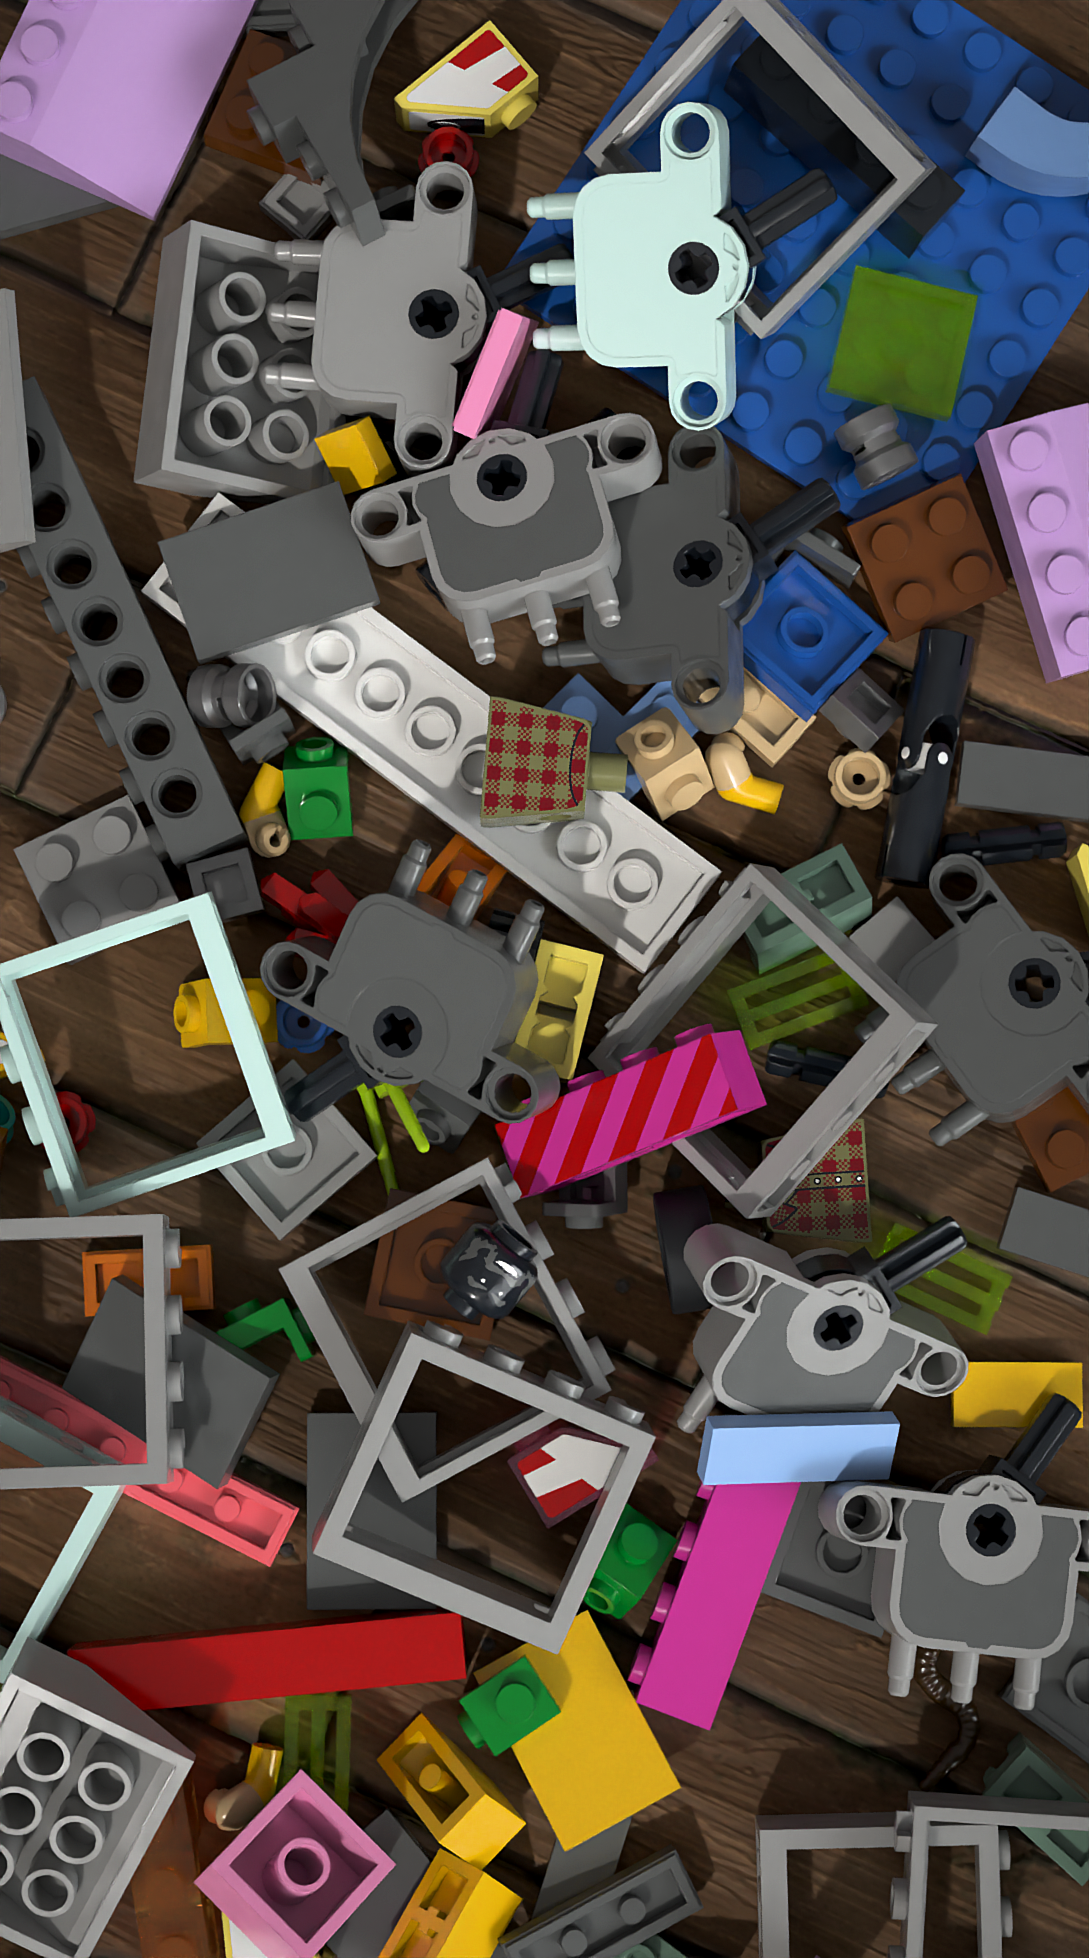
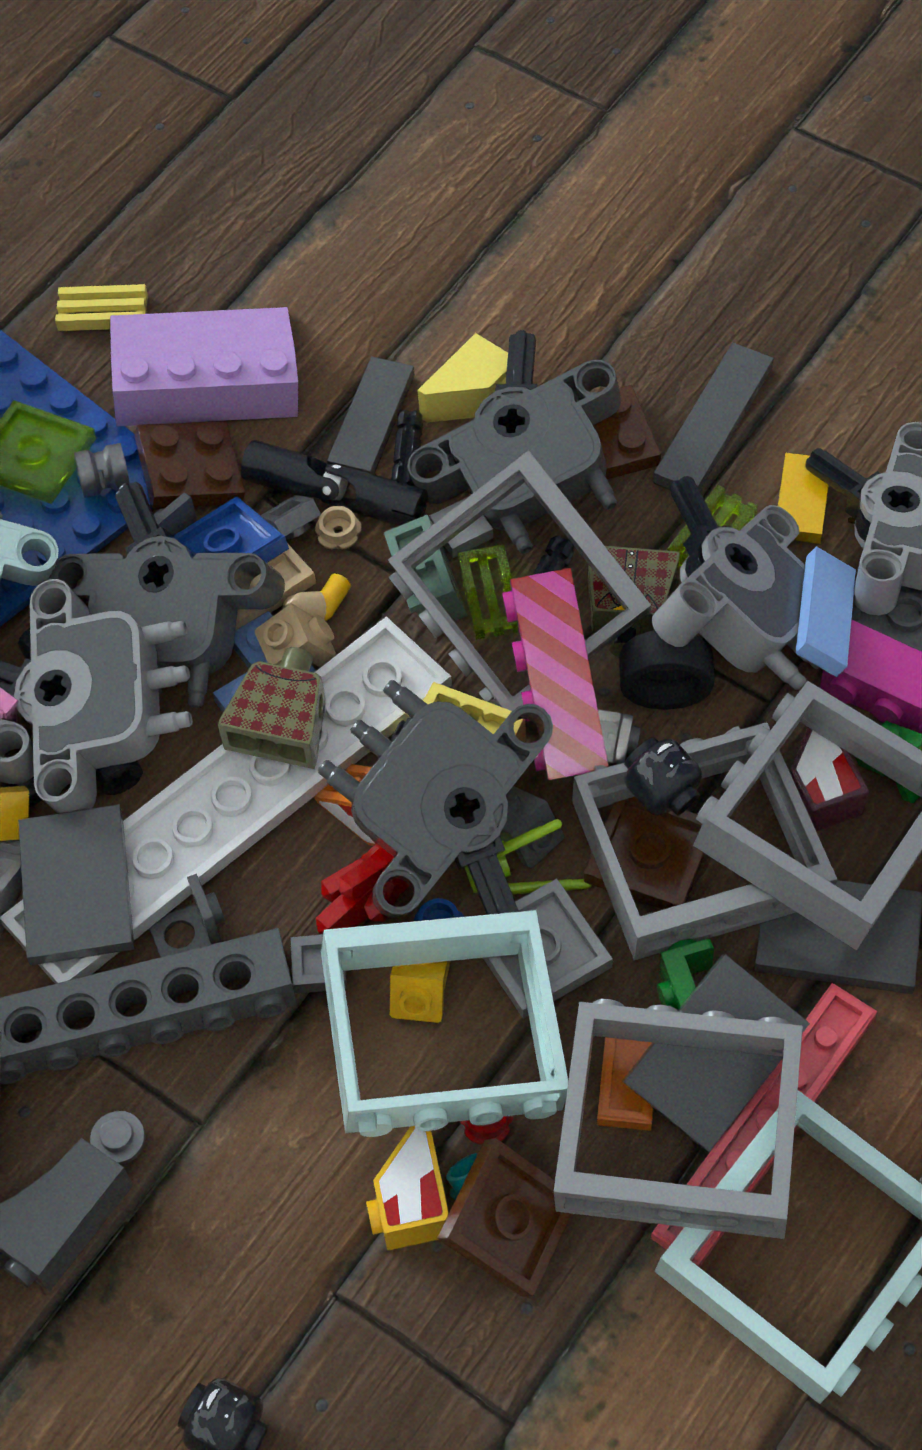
camera: 75 degrees left, 25 degrees down
light grey plate [13,795,181,965] -> none
flat silver wheel [187,663,276,728] -> none
arm [239,762,291,858] -> none
green bracket [283,737,354,840] -> none

